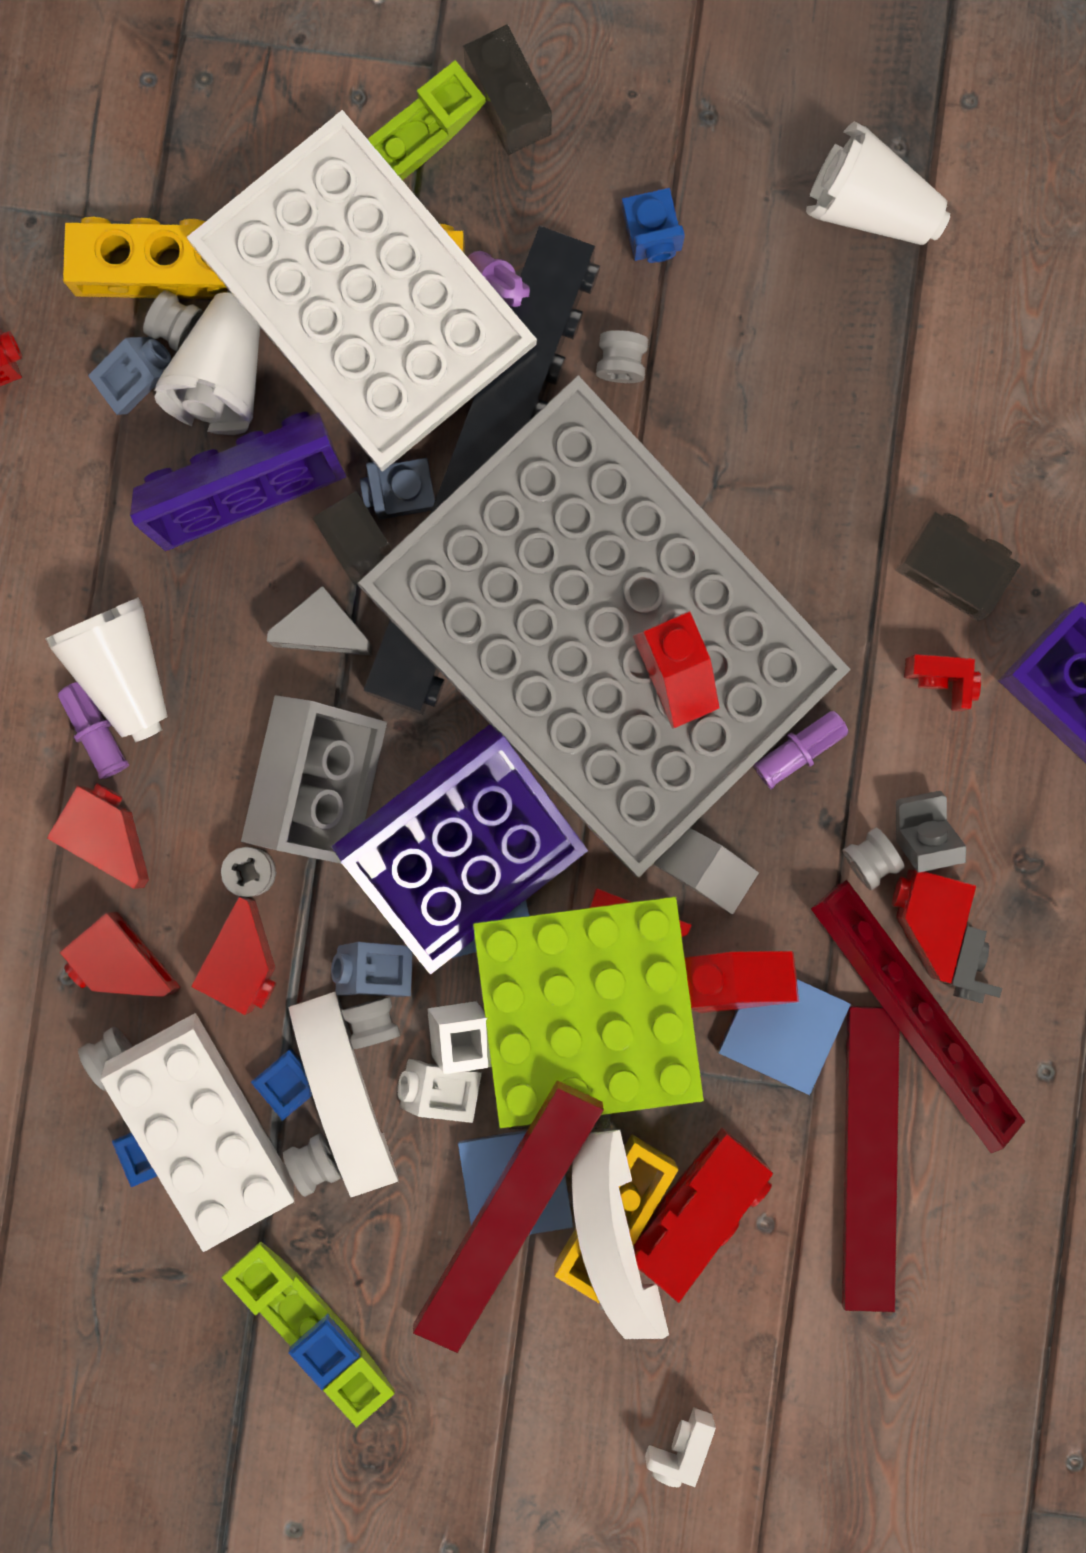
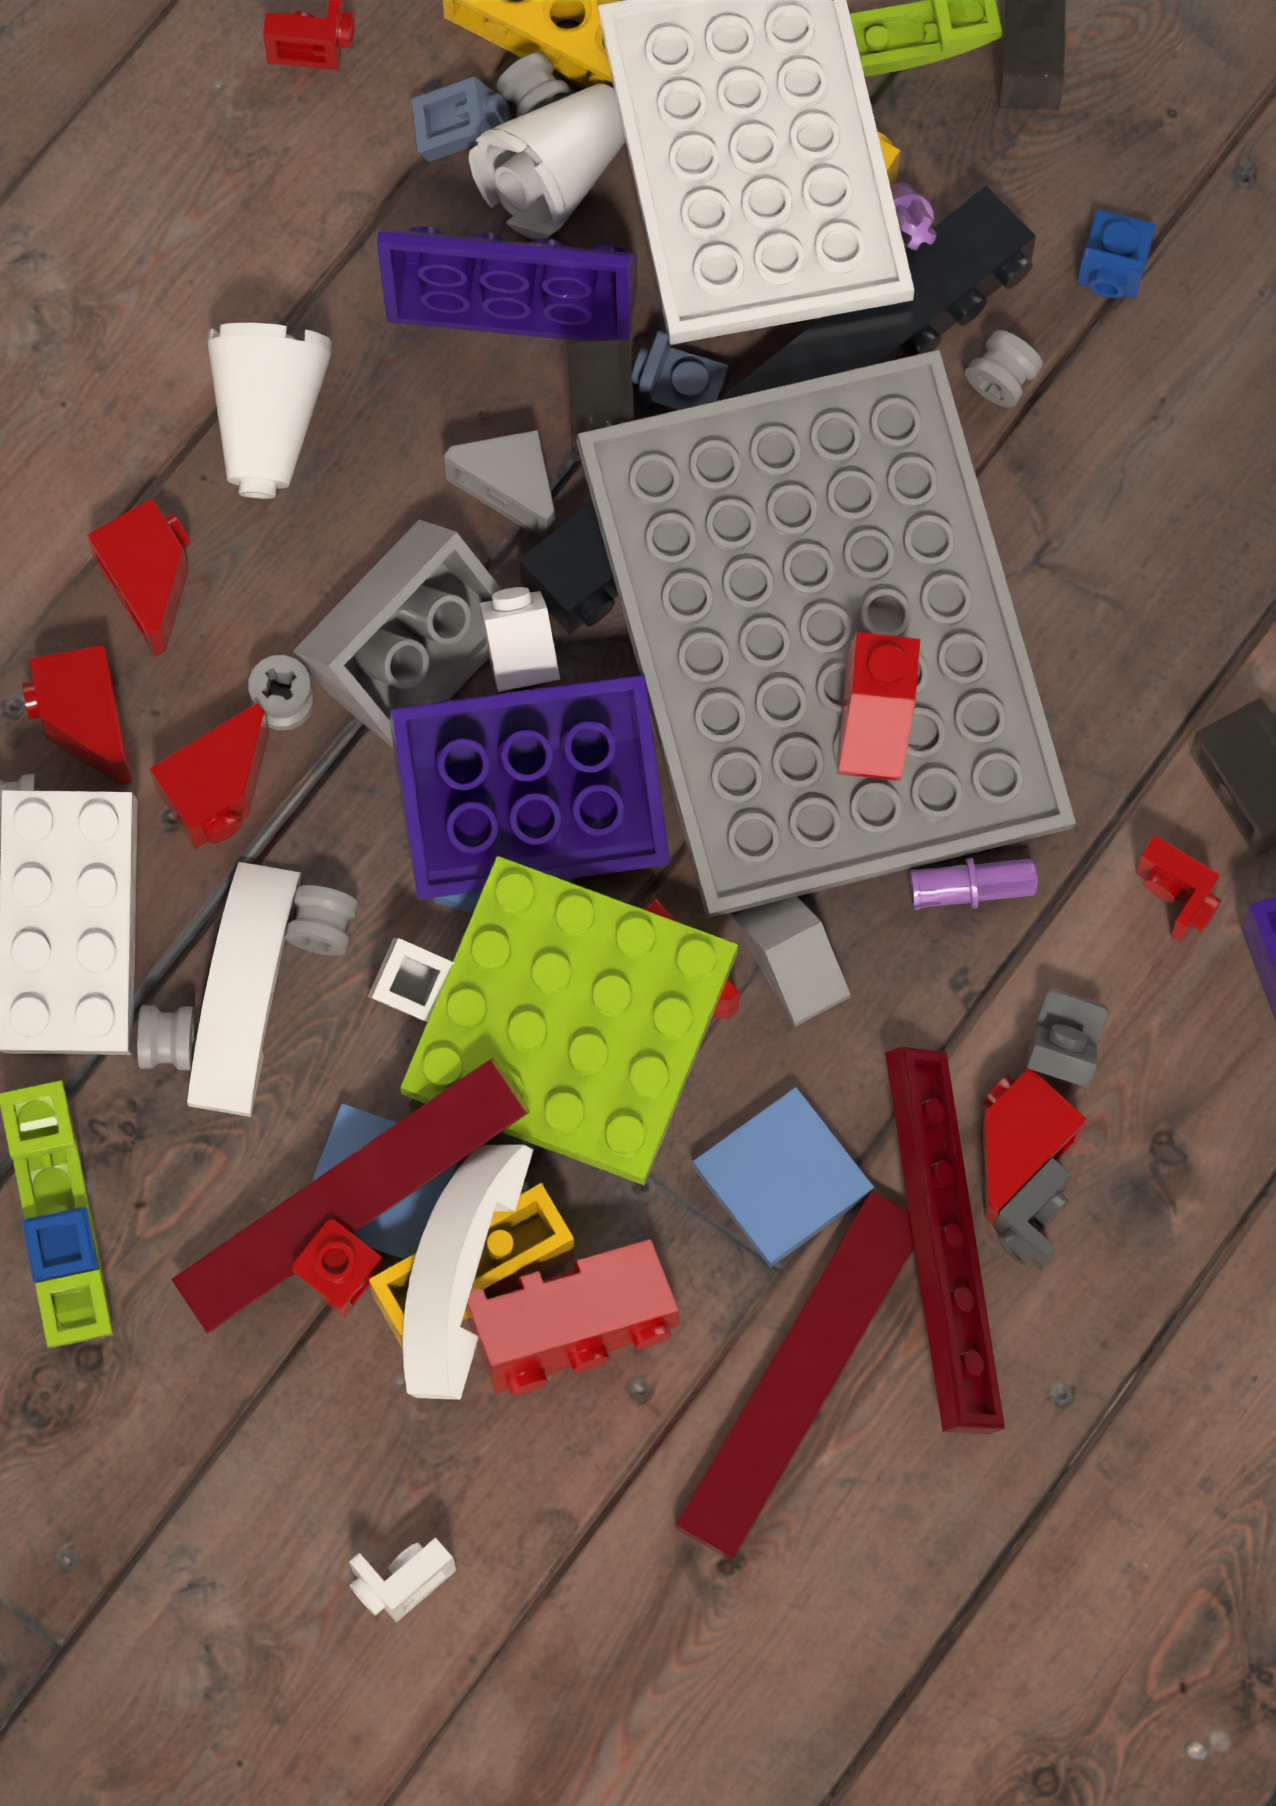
camera: 30 degrees right, 15 degrees down
medium lavender axle [58,682,129,780] -> none
blue tile [251,1048,312,1121] -> none
sand blue bracket [331,942,412,997] -> none
white bracket [398,1059,481,1123] -> none
red slope [684,951,799,1013] -> none
light grey wheel [843,827,905,890] -> none
none -> red bracket [292,1219,385,1318]
none -> white brick [479,587,560,692]

